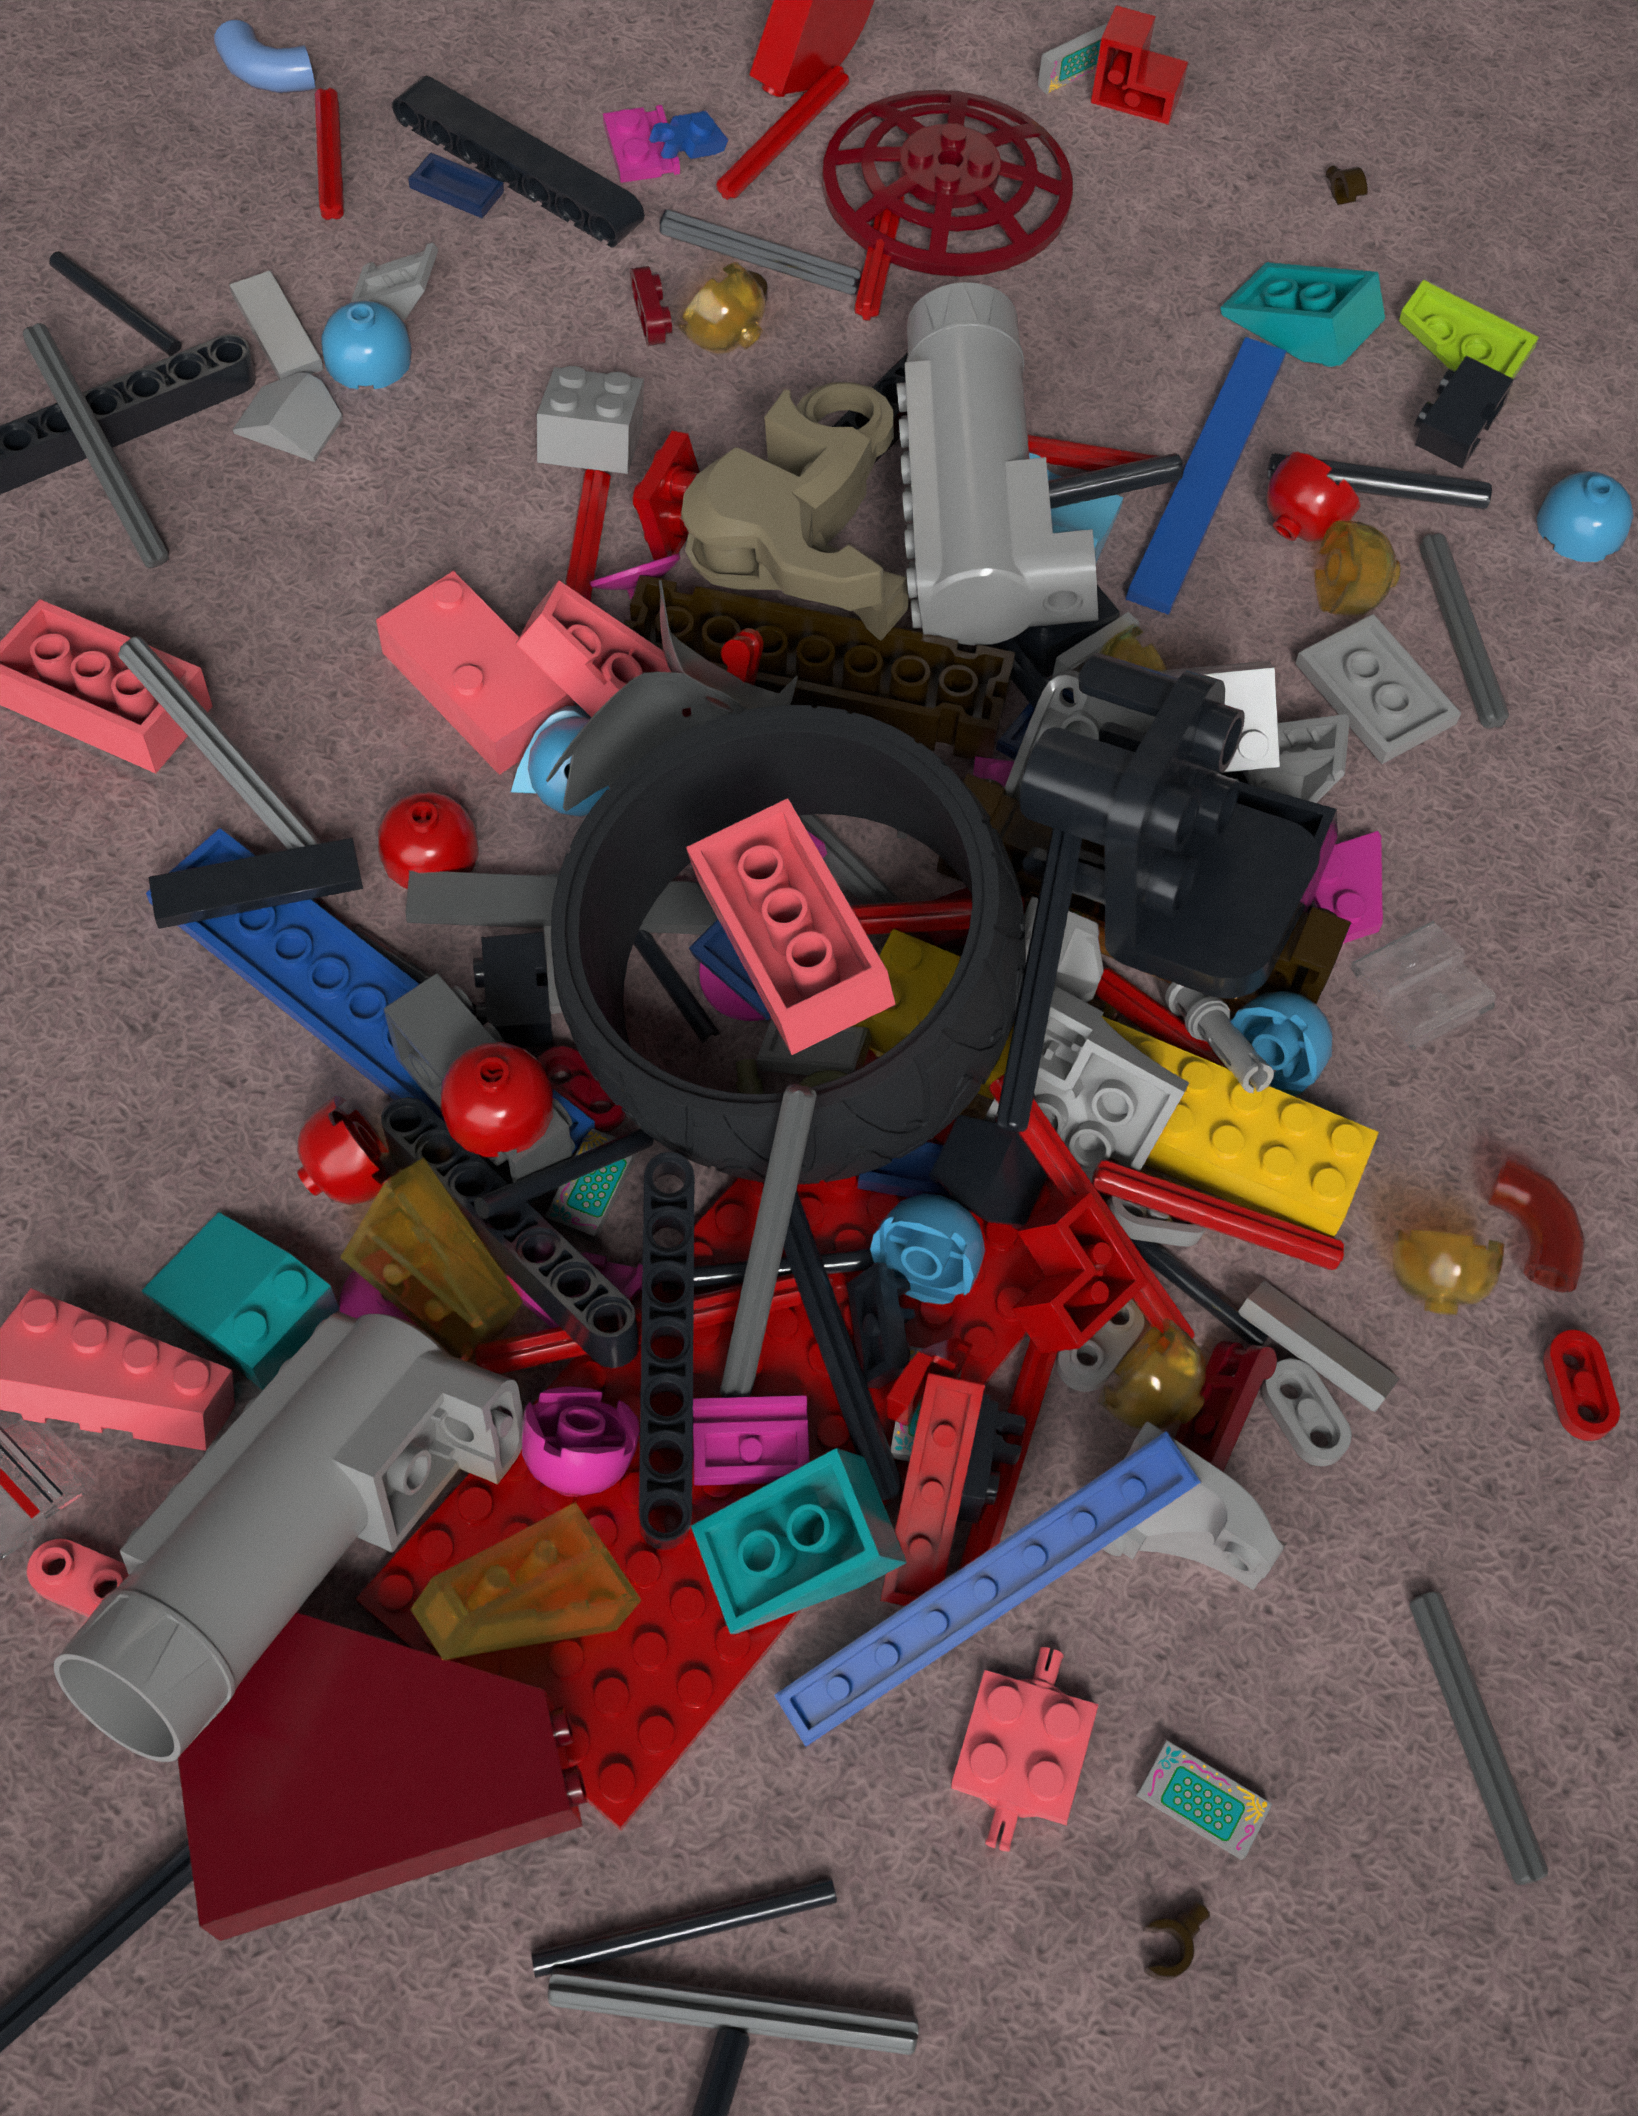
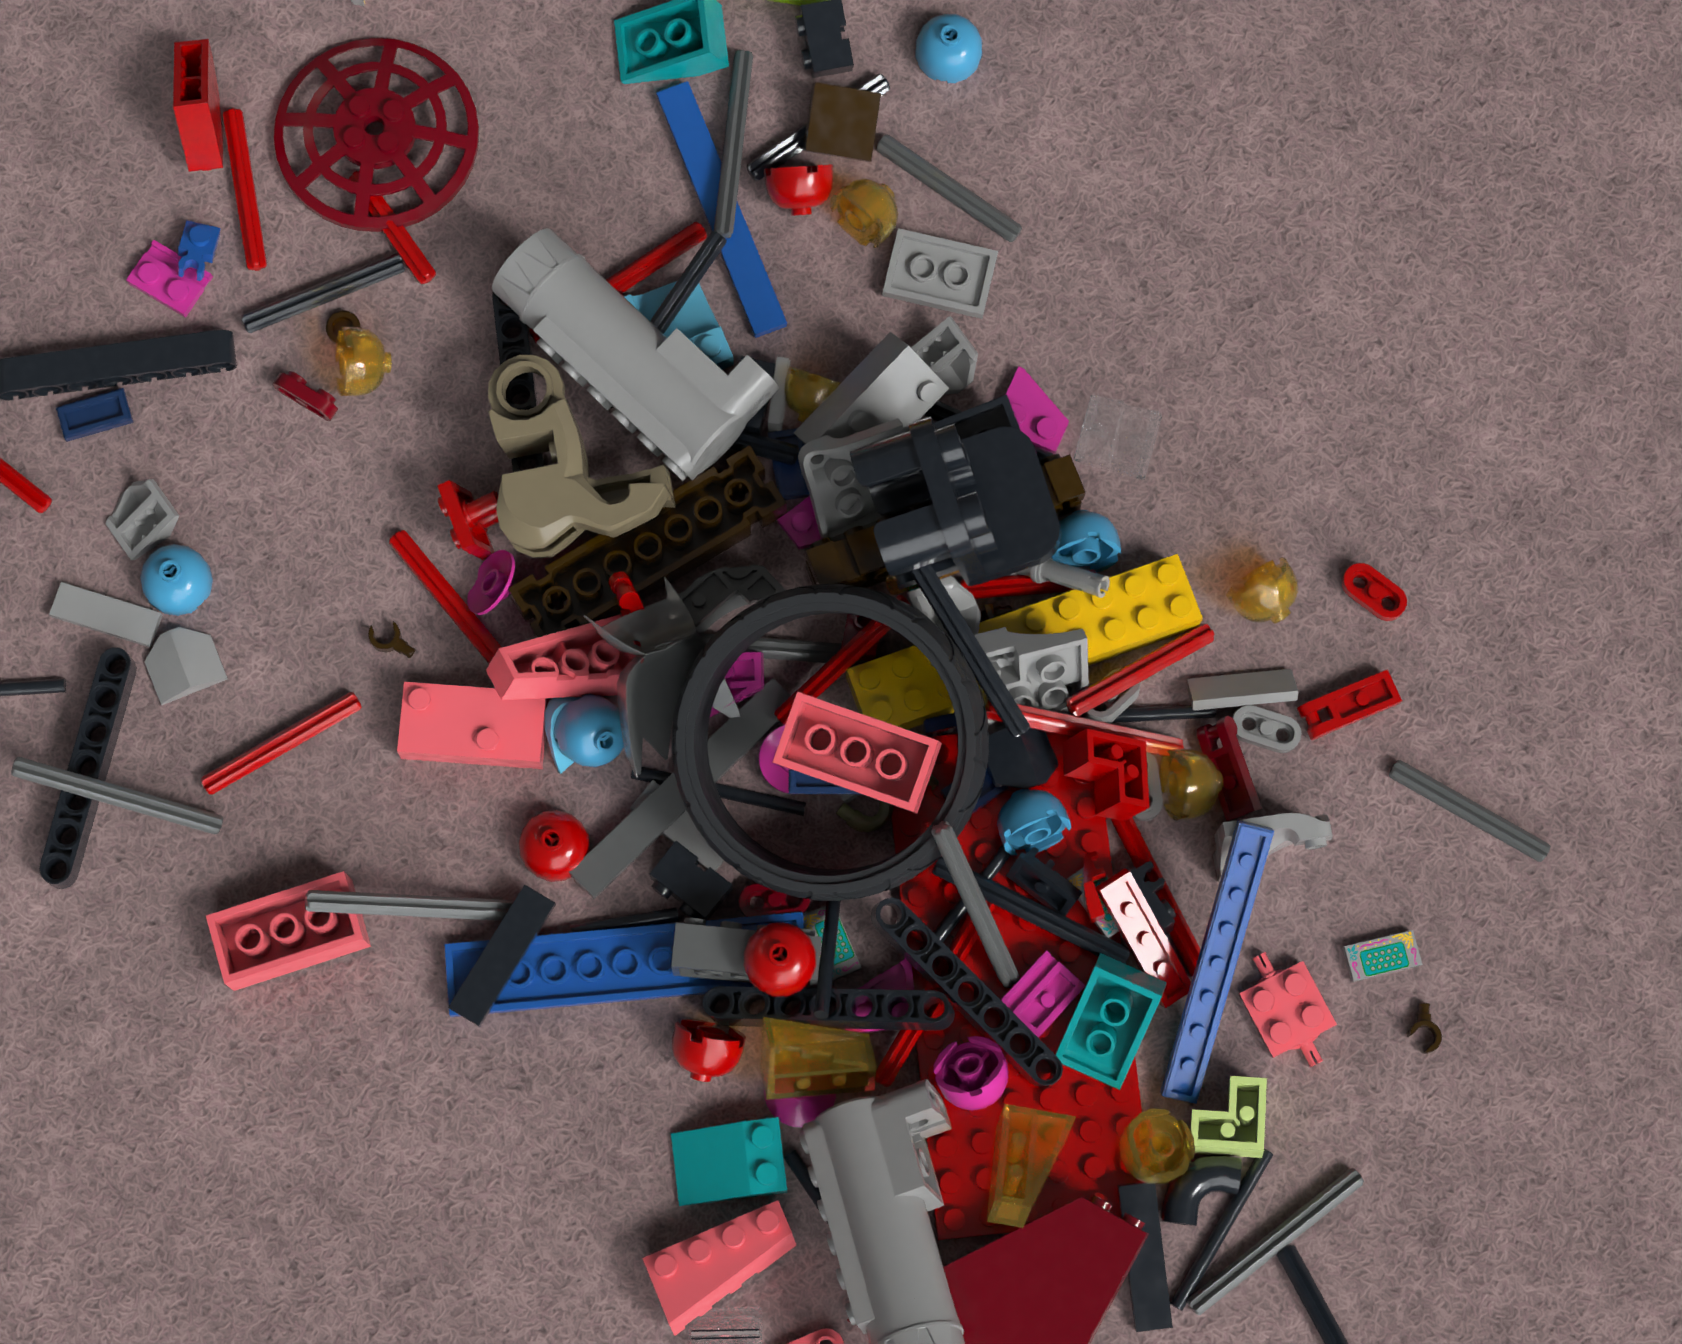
camera: 45 degrees left, 15 degrees up
light grey brick [537,366,644,474] -> none
clear red cylinder [1487,1156,1585,1293] -> none
none -> red axle [201,692,362,795]
none -> dark brown piece [368,621,416,658]
none -> dark grey axle [714,50,753,239]
none -> dark brown tile [803,82,881,162]
none -> black tile [1117,1180,1173,1332]
none -> clear yellow cylinder [1119,1108,1195,1184]
none -> black cylinder [1161,1155,1242,1226]
none -> yellowish green brick [1189,1076,1267,1158]
none -> red plate [1297,669,1402,741]

